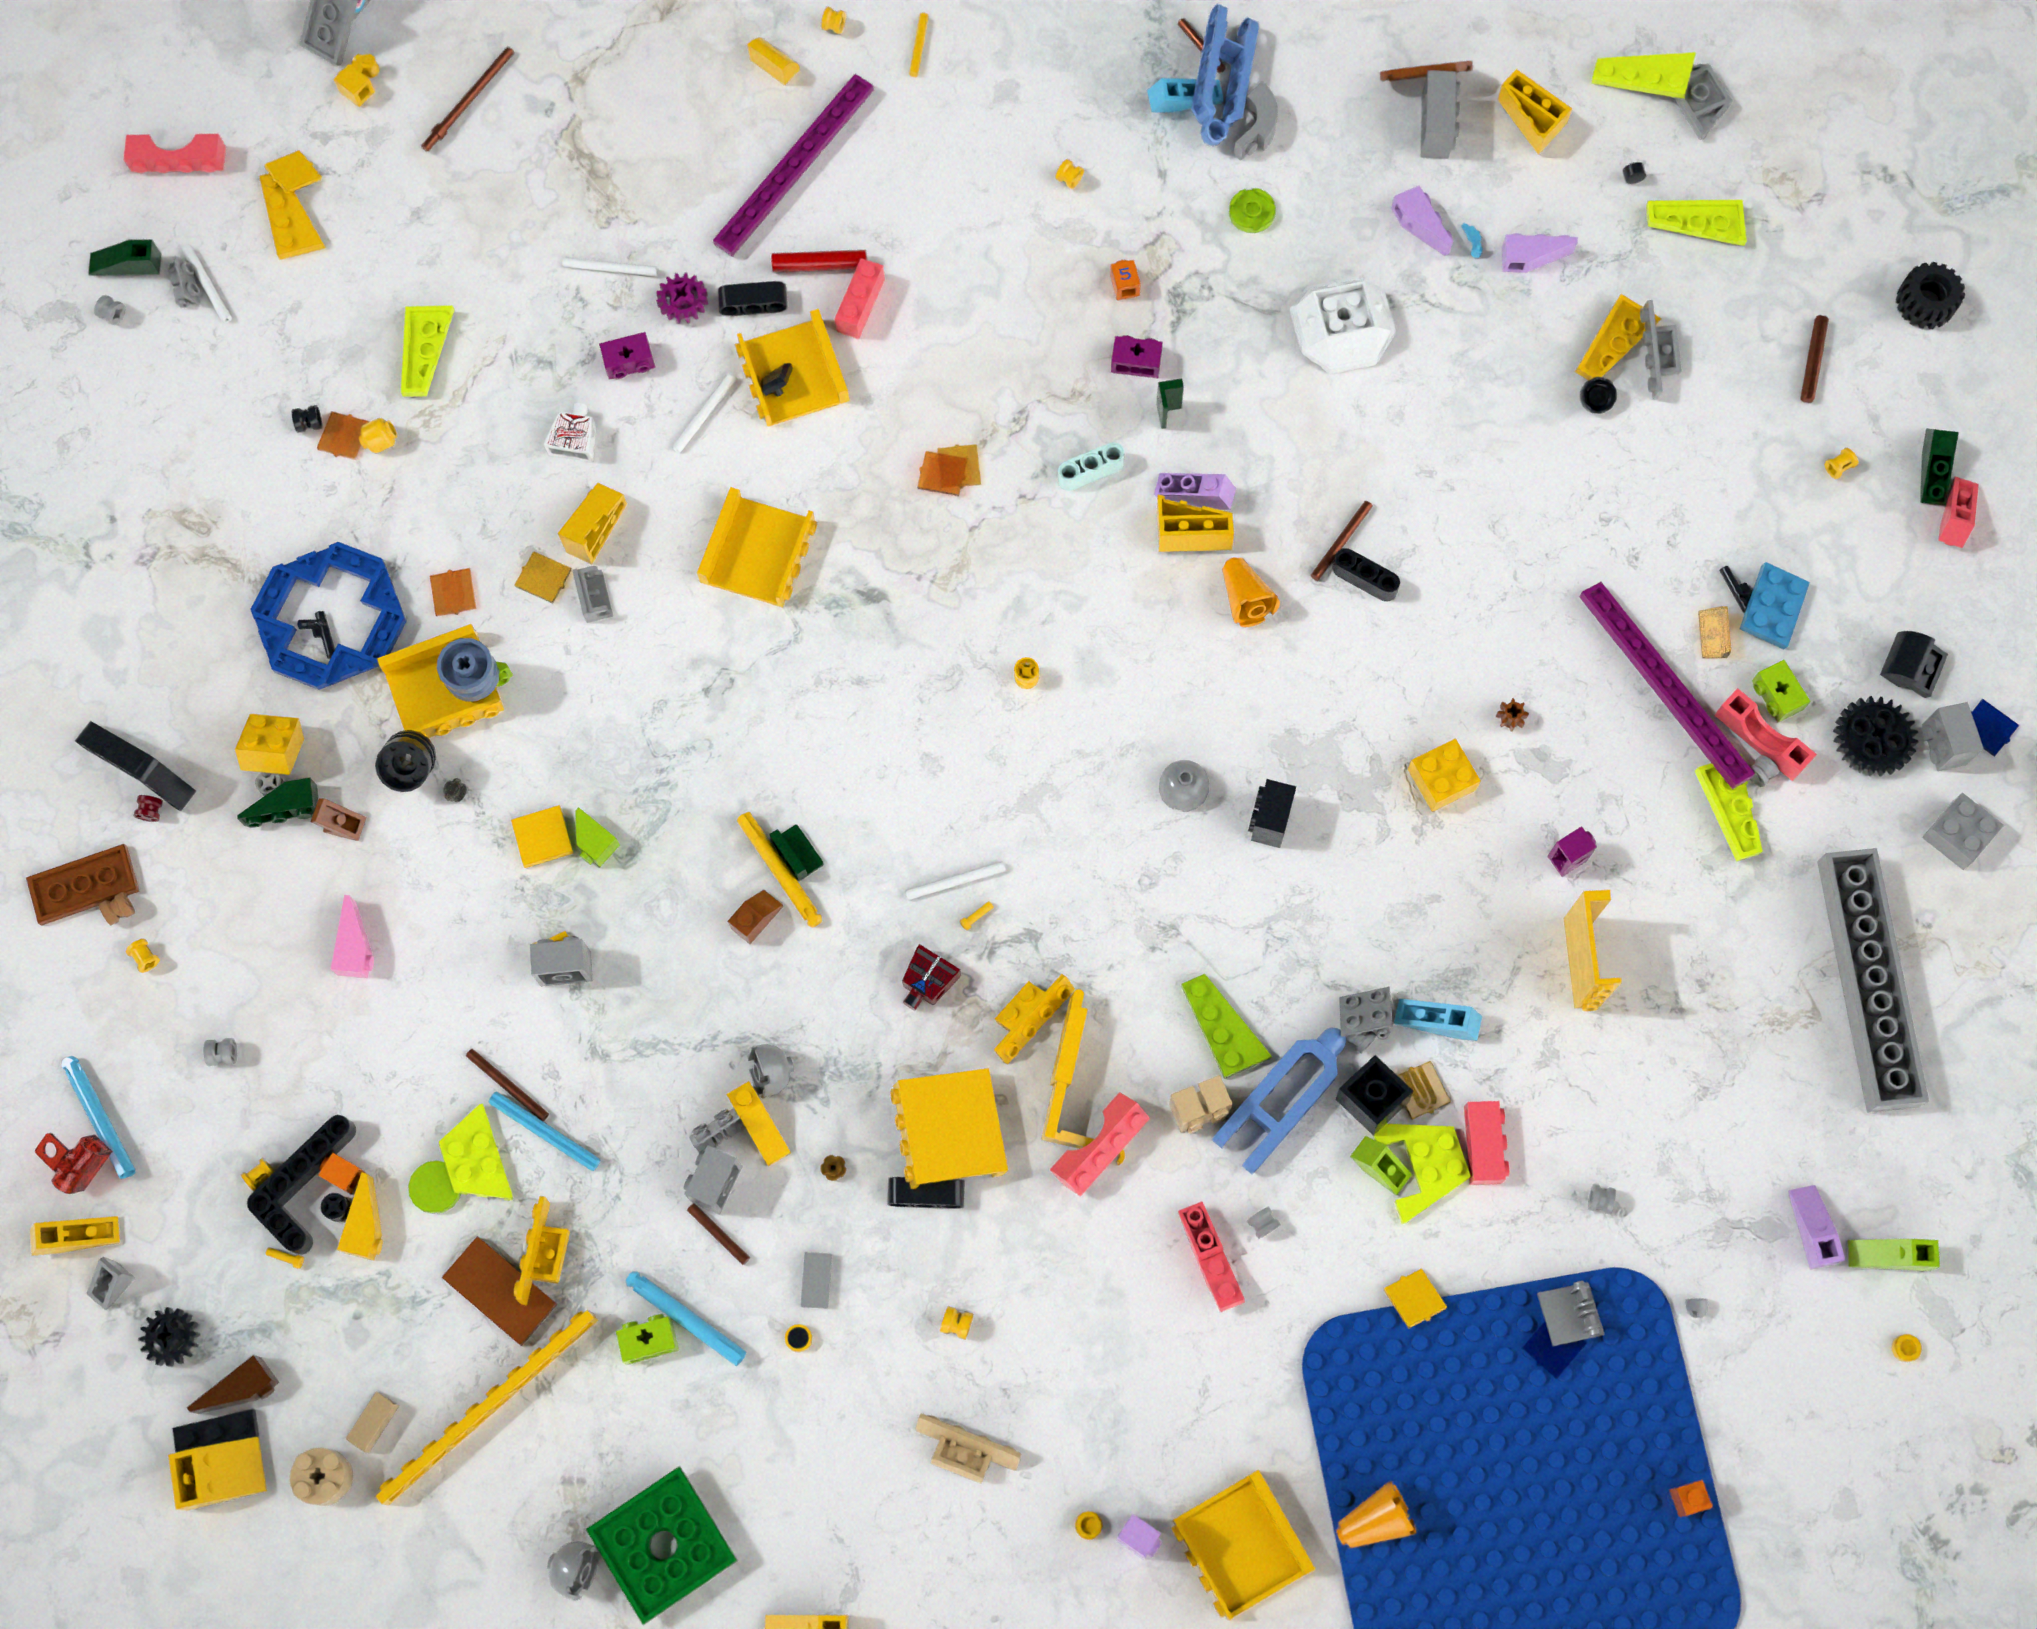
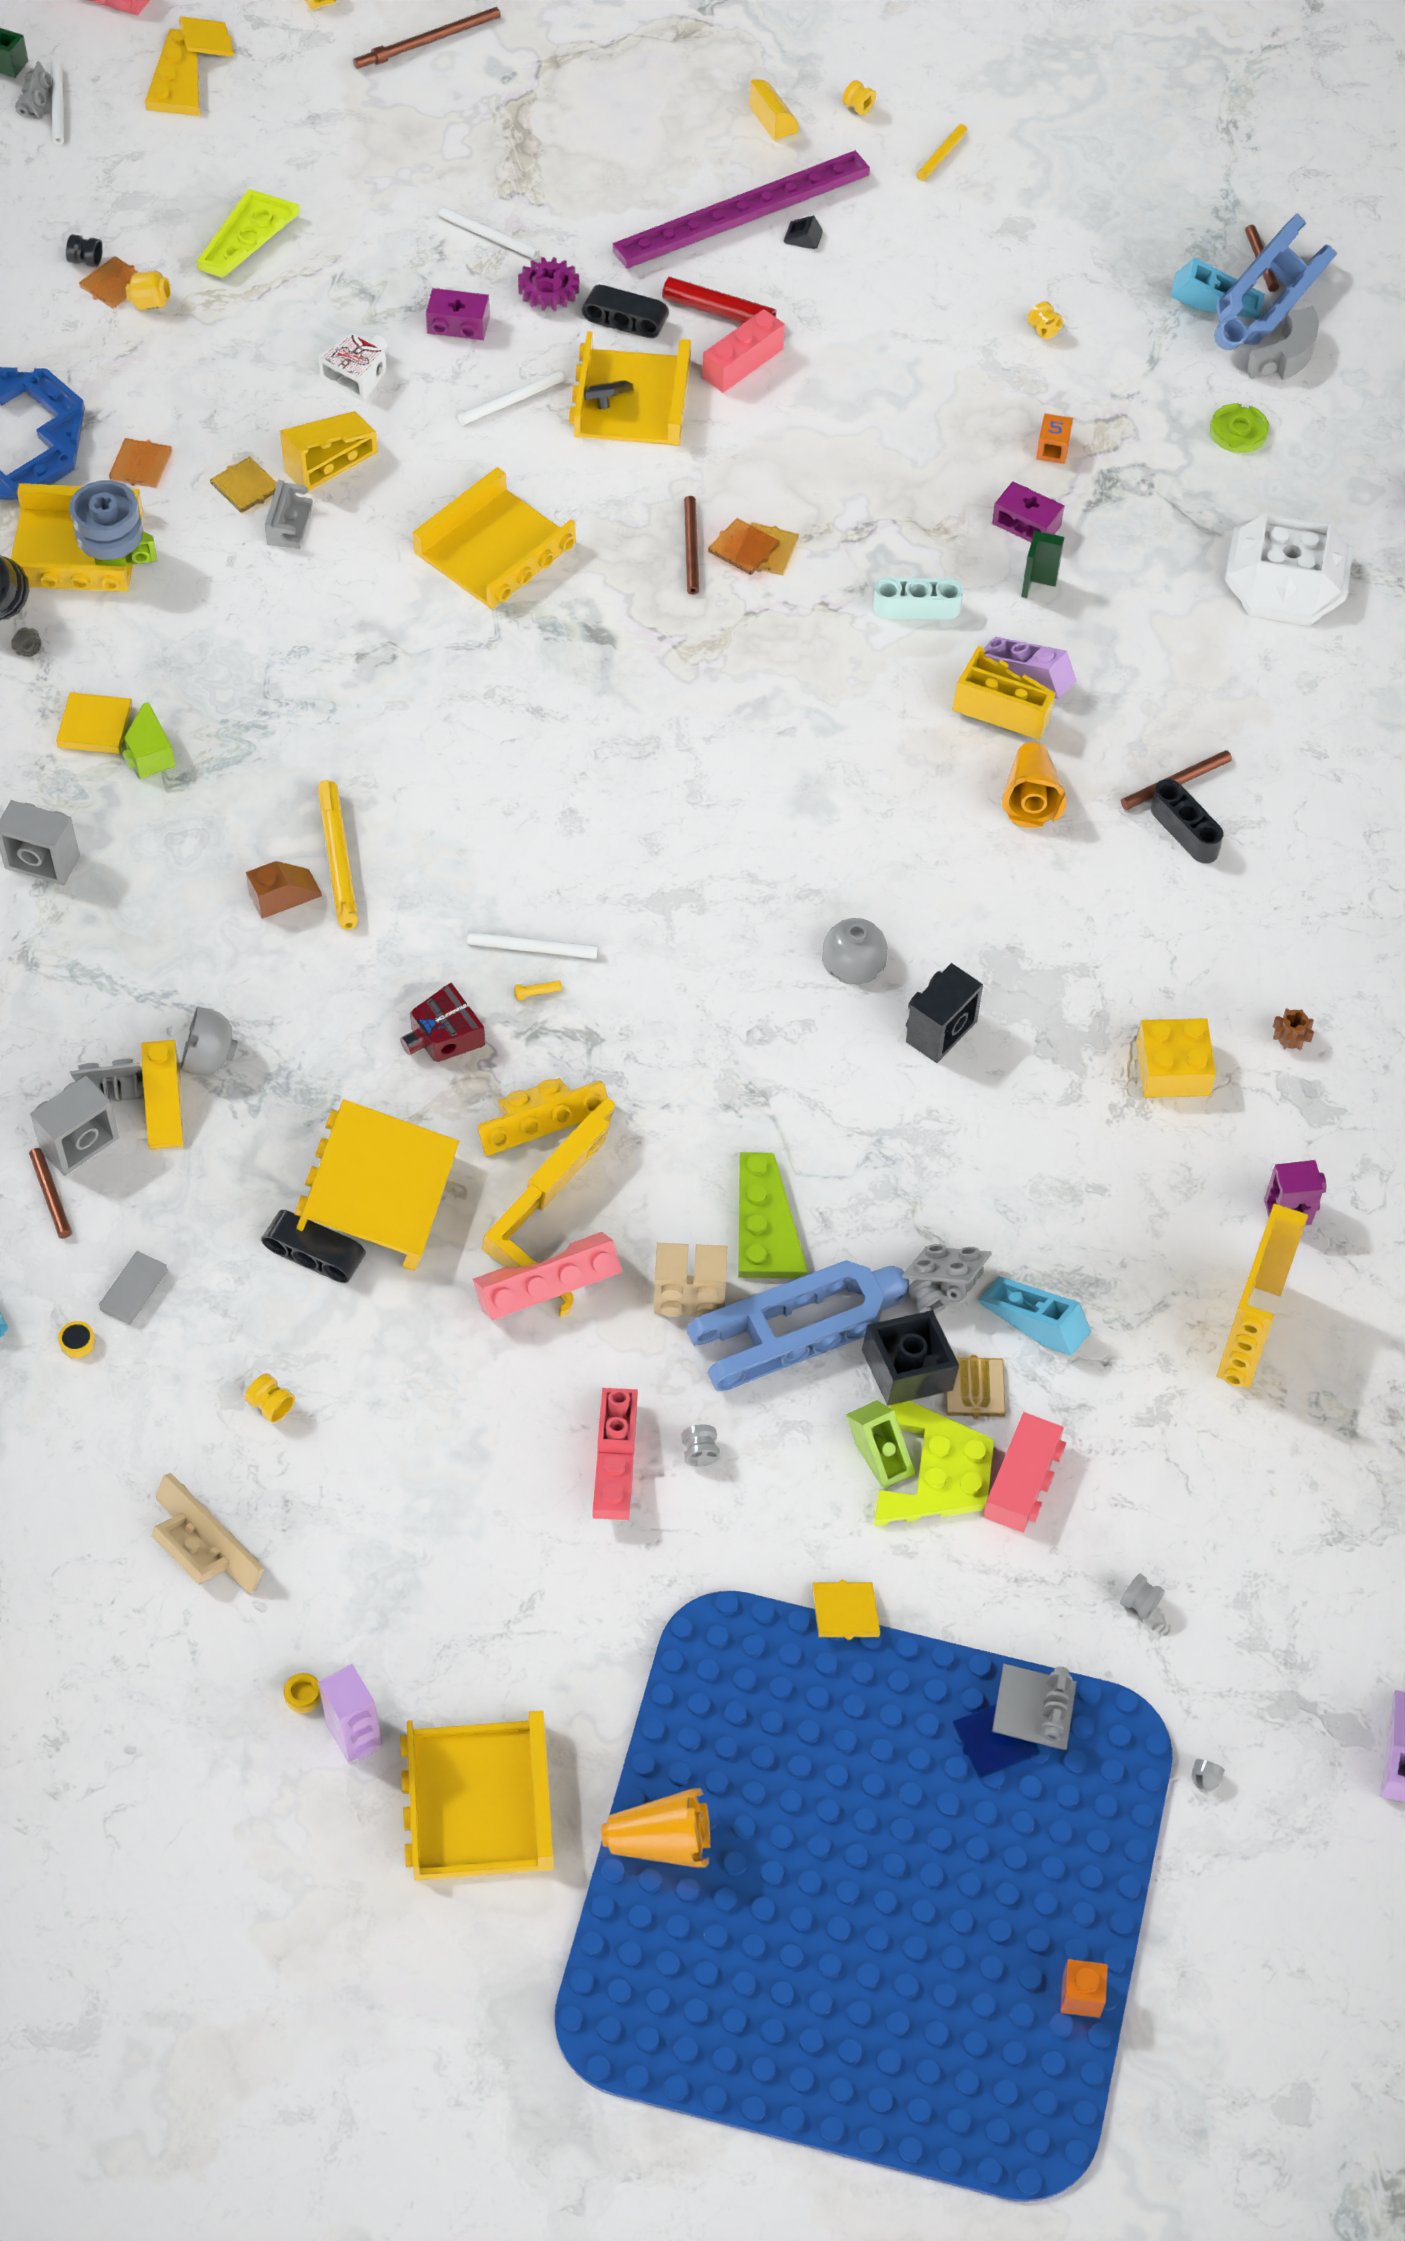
camera: 20 degrees right, 15 degrees down
dark green panel [769,825,824,881] -> none
pearl gold plate [820,1155,846,1181] -> none
yellow wheel [1014,657,1039,689] -> none
none -> copper piece [684,496,699,595]
none -> black slope [783,216,823,249]

